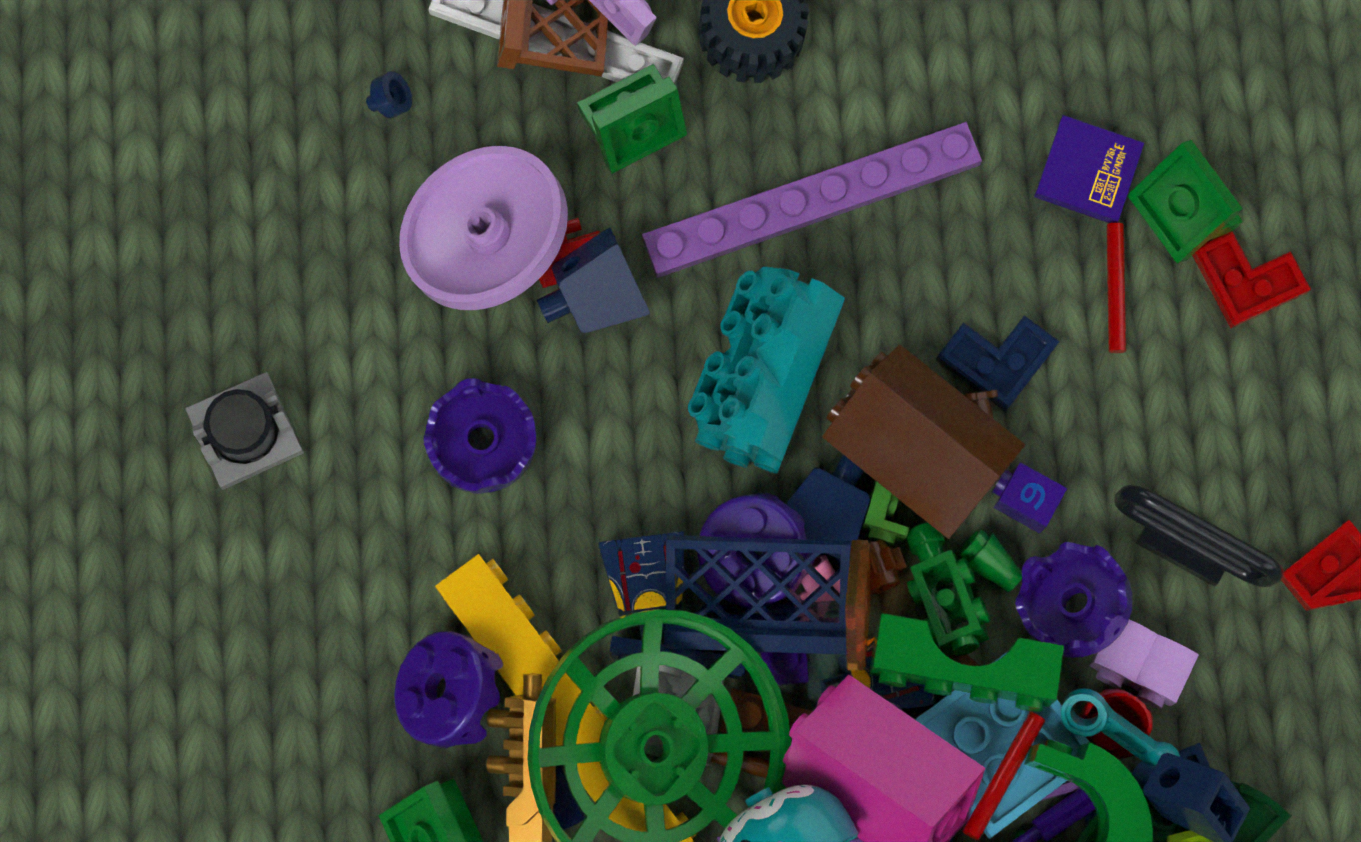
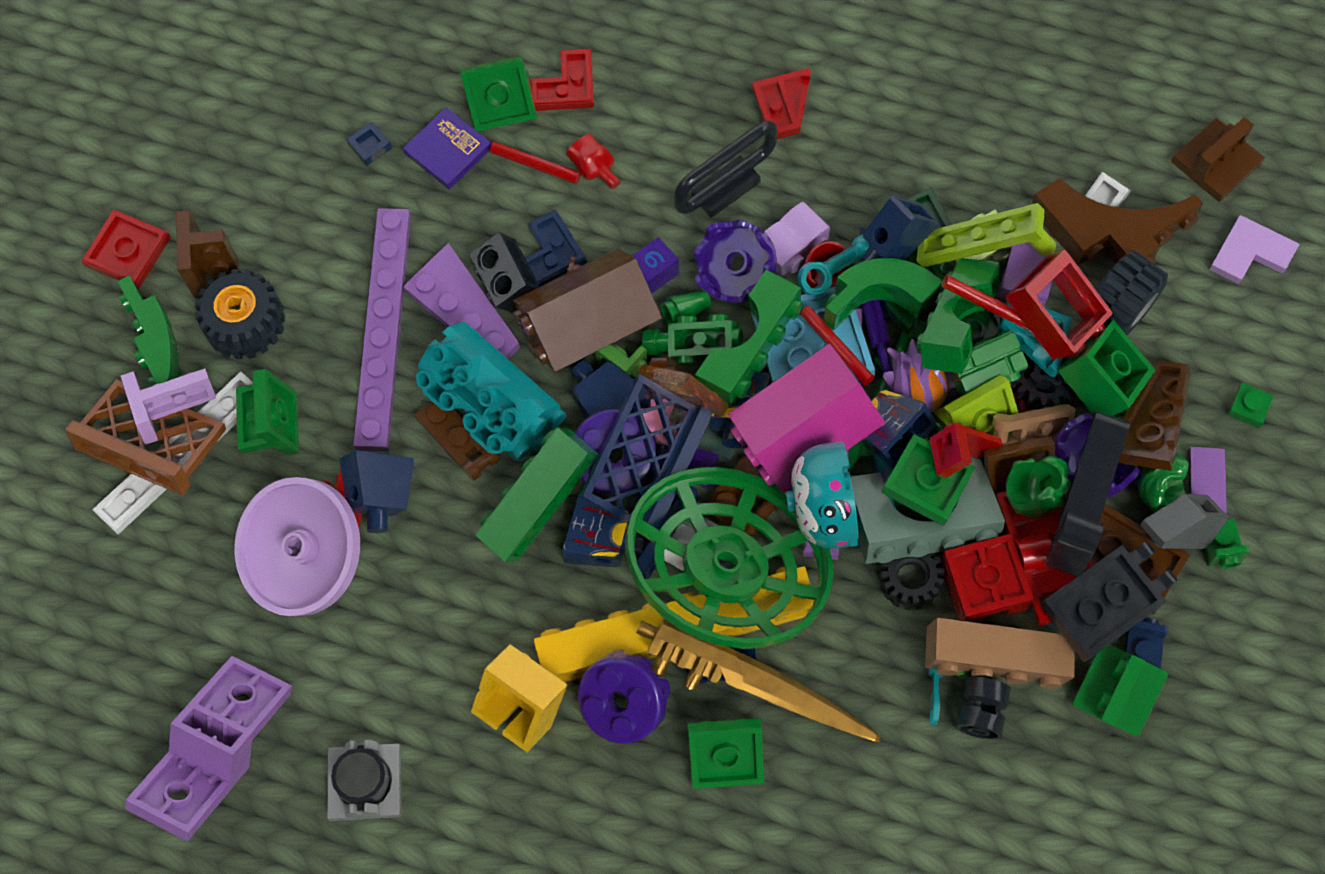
camera: 60 degrees left, 10 degrees down
dark blue tile [366,71,412,118] -> none
dark purple plate [424,378,537,494] -> none
none -> medium lavender bracket [125,656,292,842]
none -> dark blue plate [347,121,392,166]
none -> medium lavender wing [403,243,520,359]
none -> reddish brown plate [414,401,500,481]
none -> black brick [470,232,540,313]
none -> yellow piece [471,644,568,753]
none -> green brick [475,427,599,562]
none -> red piece [566,134,621,190]

